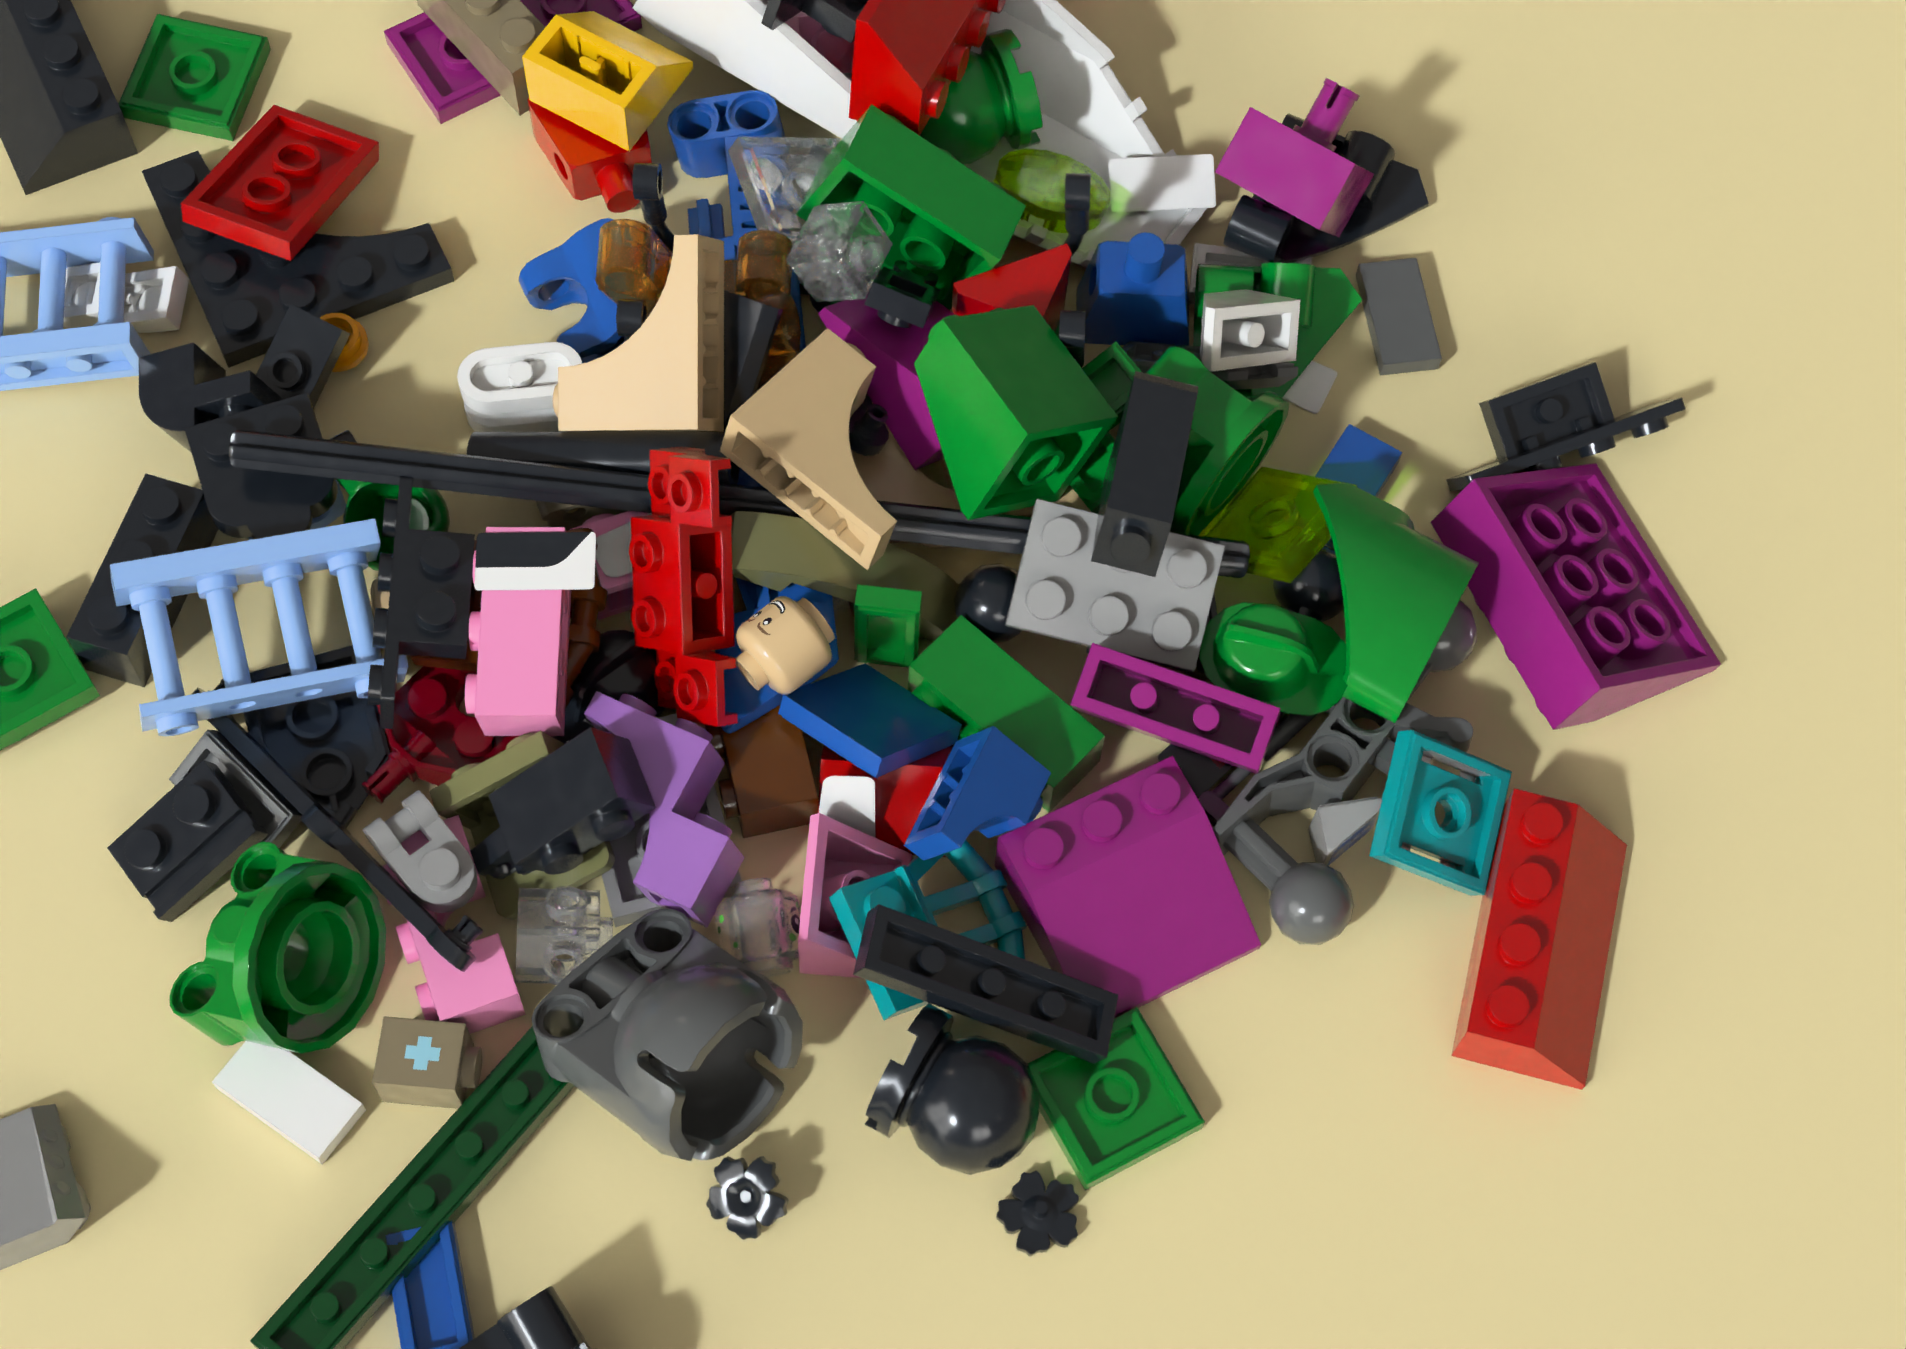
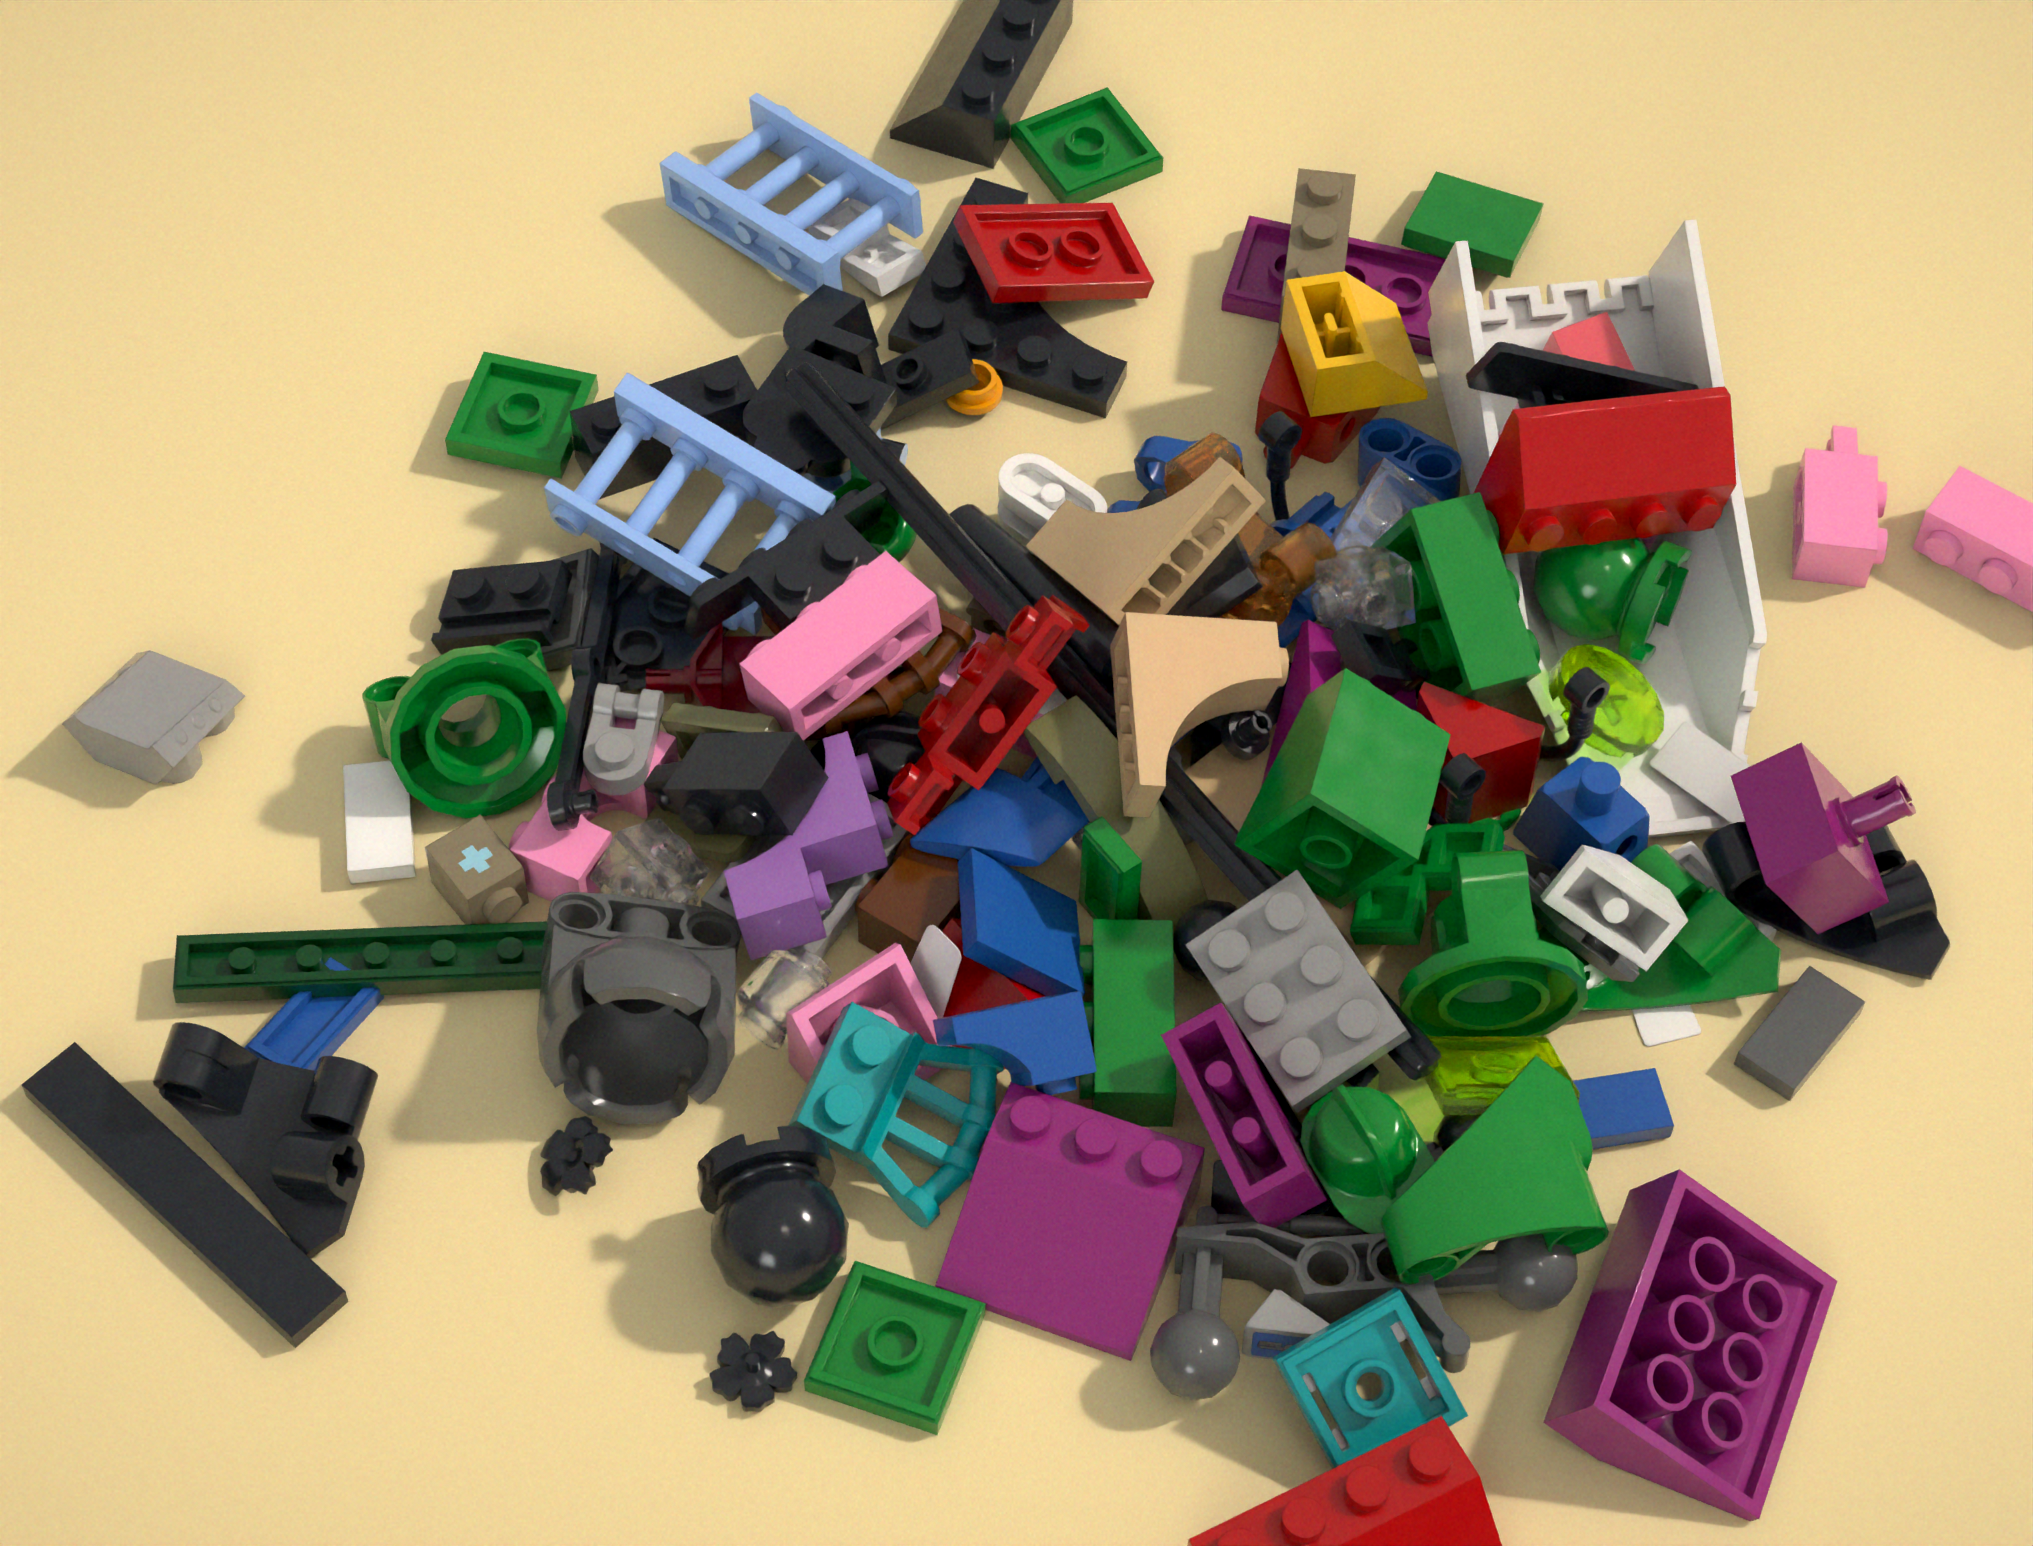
camera: 50 degrees right, 10 degrees down
sticker [474,532,596,590] -> none
tan head [736,596,835,695] -> none
black plate [853,904,1118,1064] -> none
black slope [1091,371,1198,577] -> none
black bracket [1446,362,1686,491] -> none

